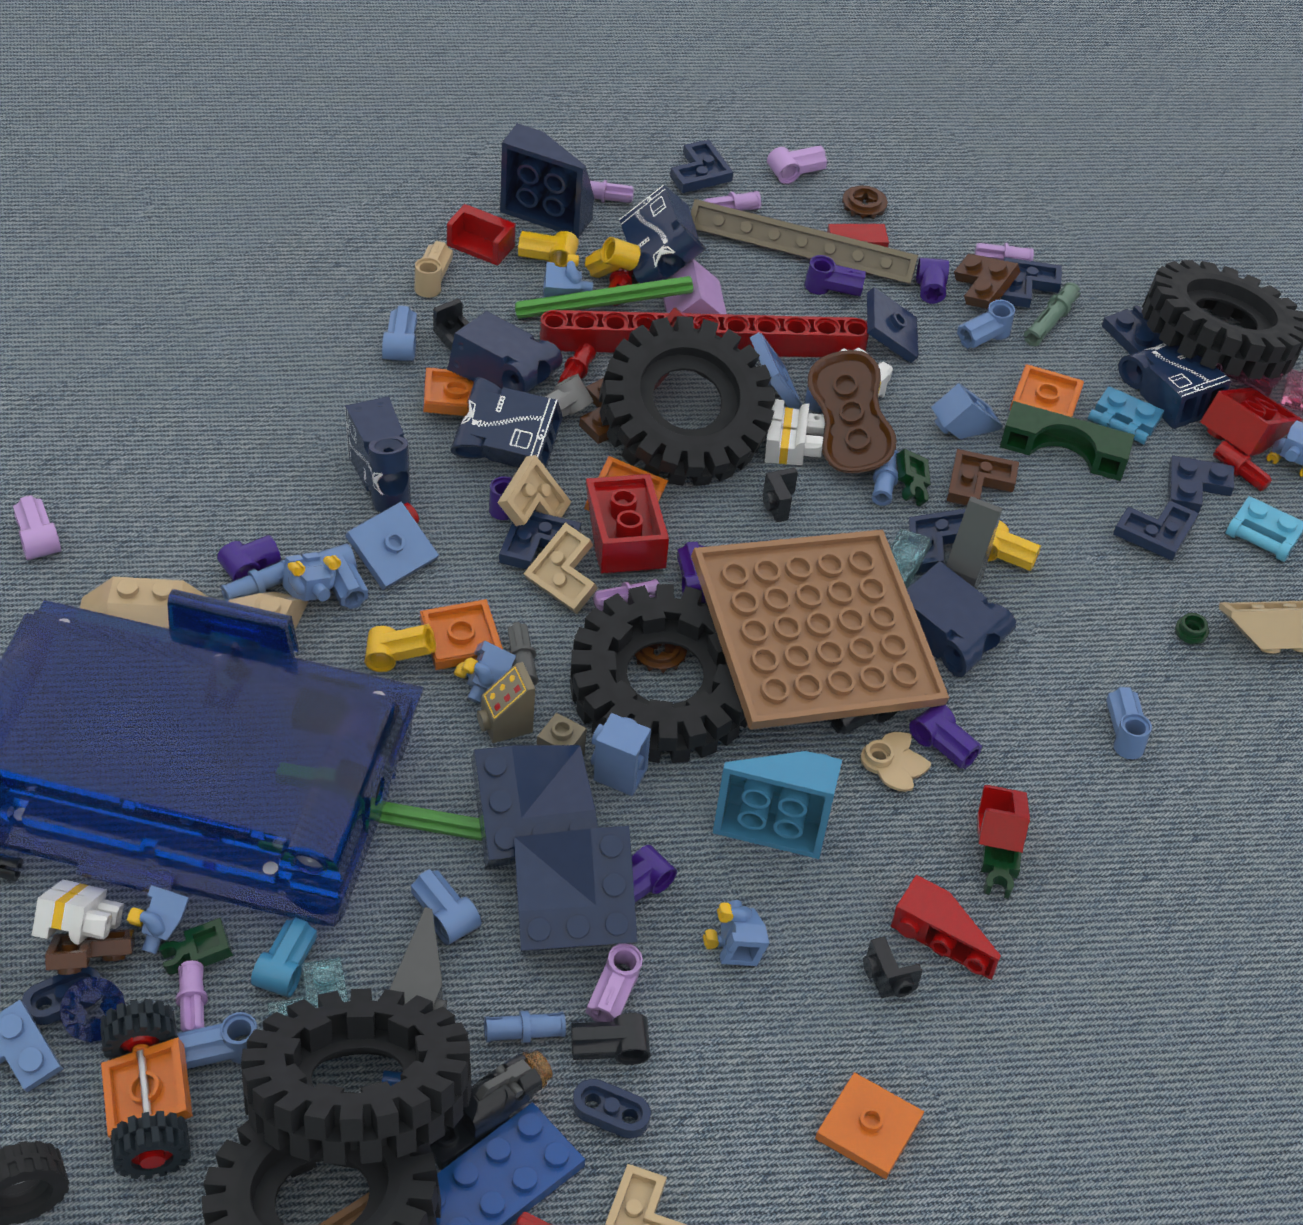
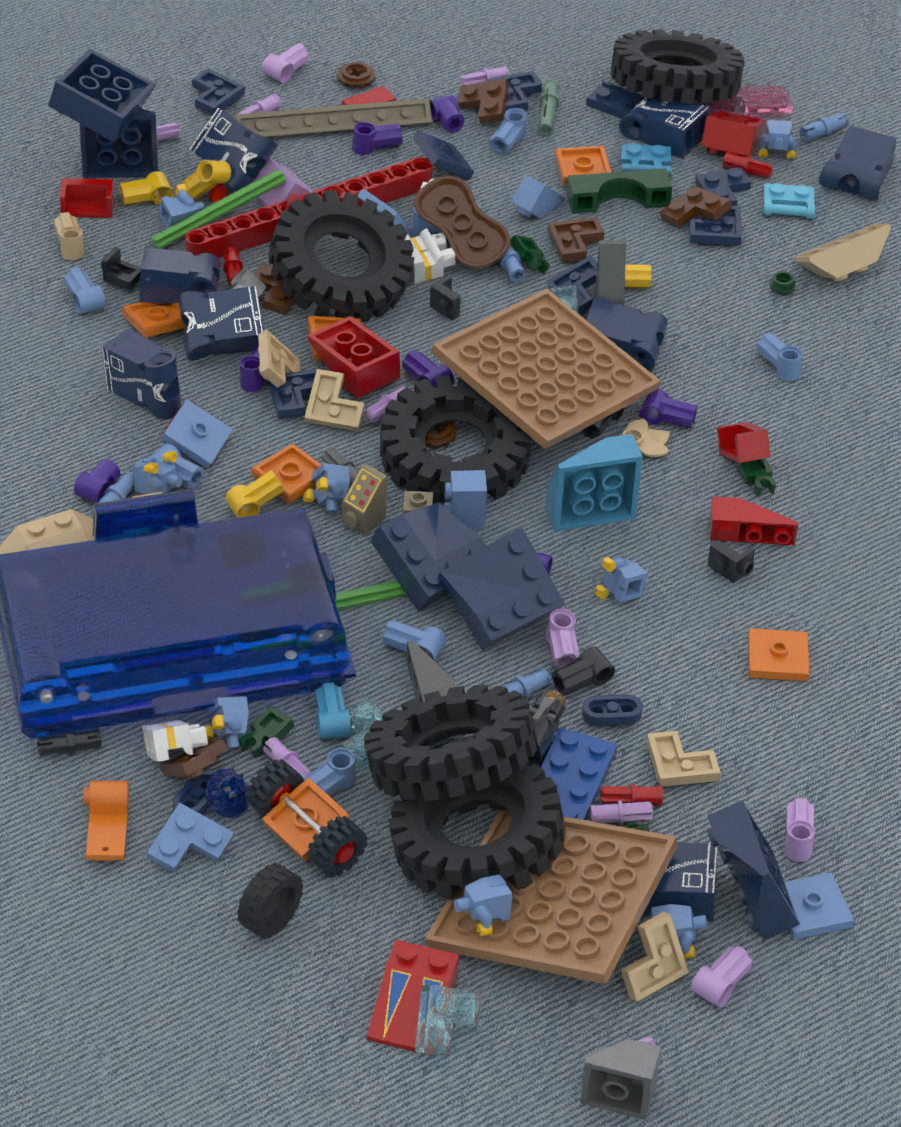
camera: 25 degrees left, 5 degrees down
none -> dark blue slope [48,48,156,142]
none -> reddish brown plate [660,186,732,228]

